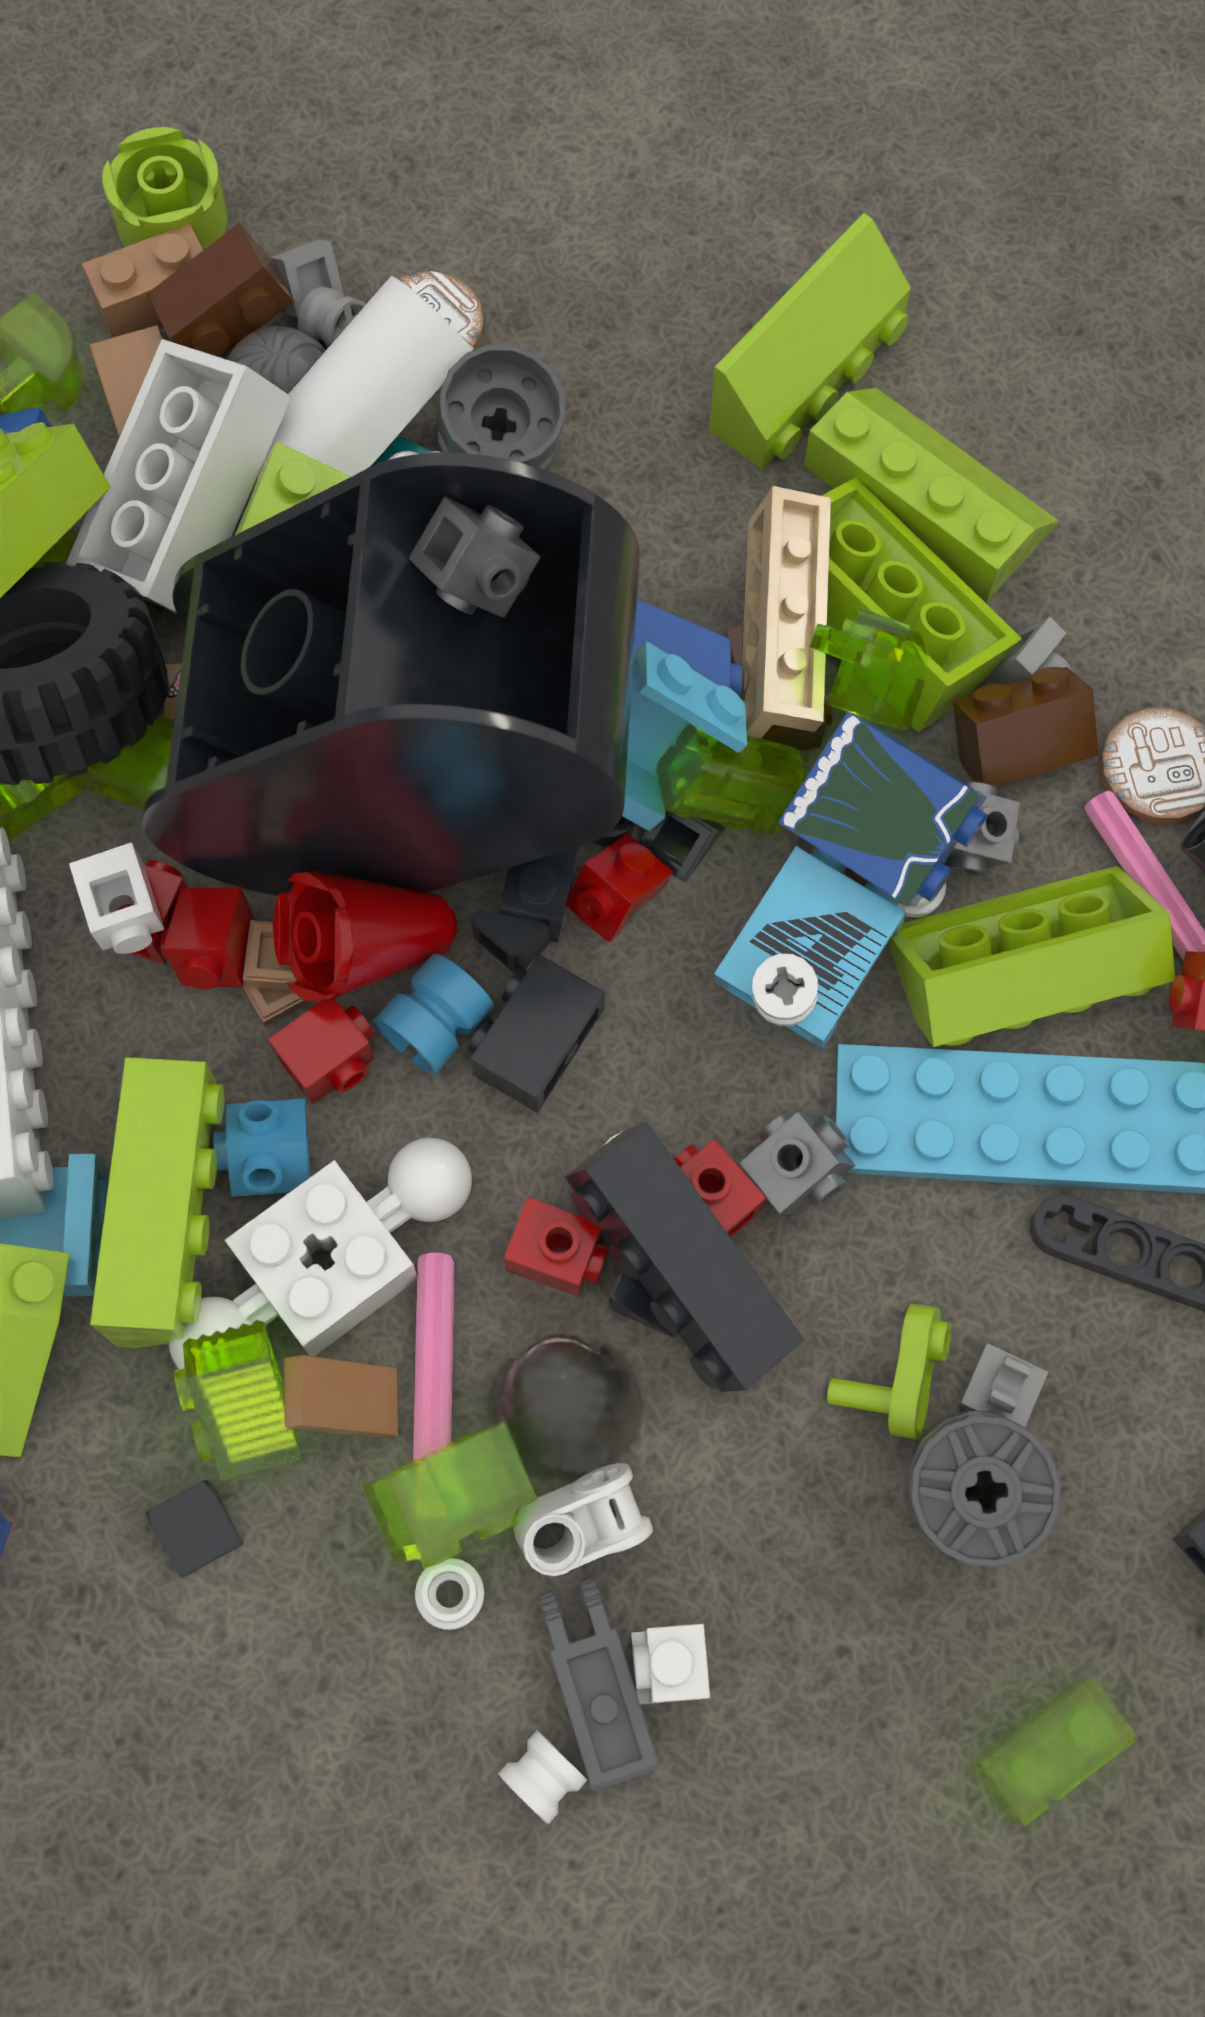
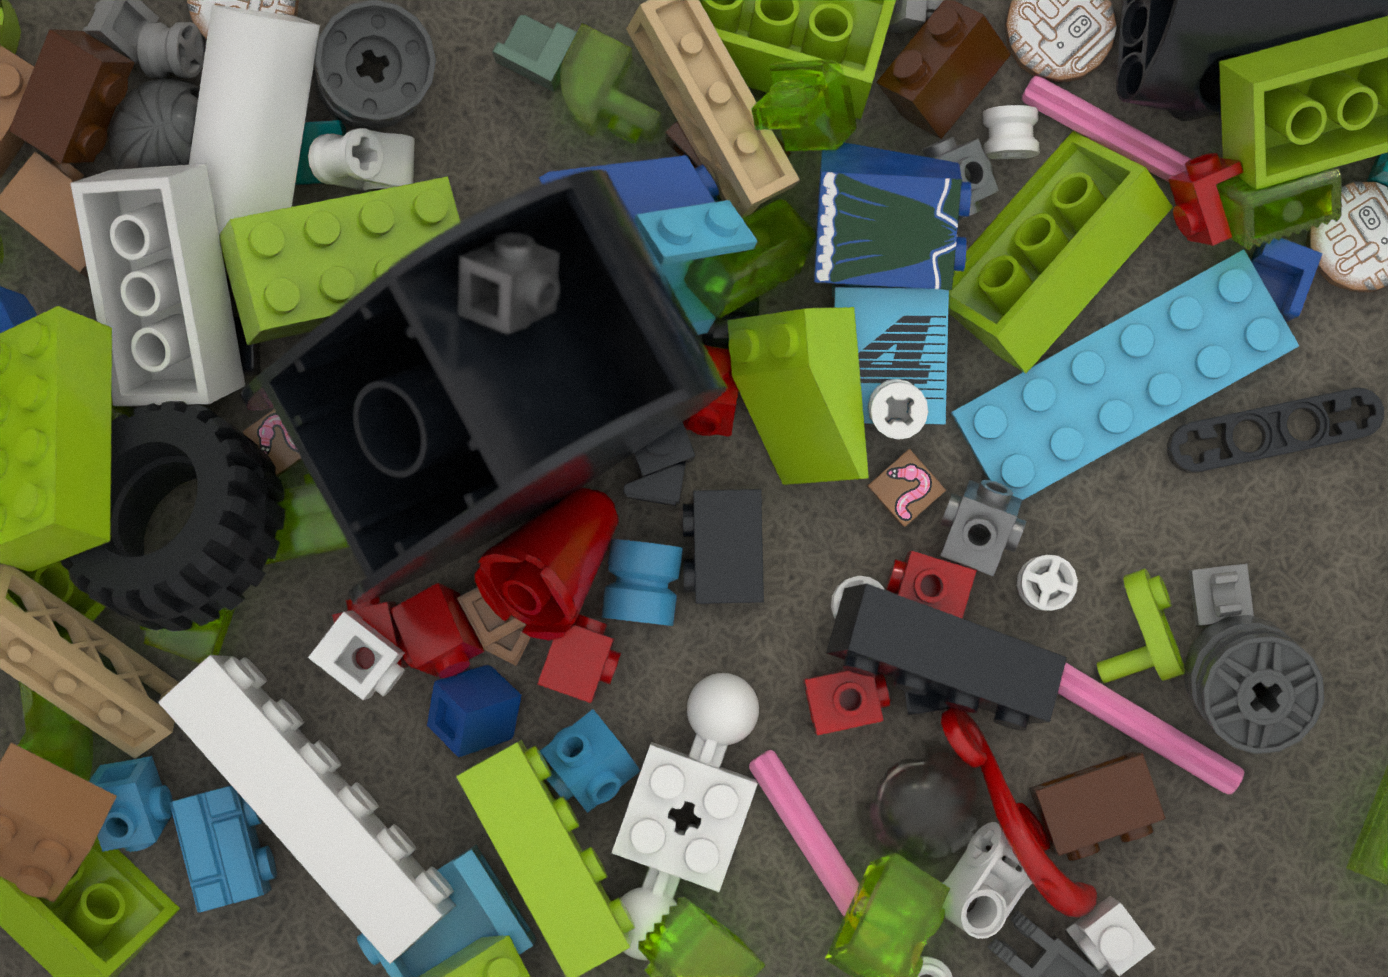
camera: 30 degrees left, 15 degrees up
medium nougat tile [284,1355,398,1437] -> none
none -> blue panel [427,665,522,758]
none -> sand green panel [492,15,579,92]
none -> clear neon green brick [560,23,662,143]
none -> lime slope [727,307,869,485]
none -> medium nougat tile [867,449,946,528]
none -> red plant [941,708,1097,917]
none -> white wheel [982,105,1040,159]
none -> white wheel [1016,554,1078,611]
none -> reddish brown brick [1029,752,1166,861]
none -> bright pink axle [1058,663,1245,795]

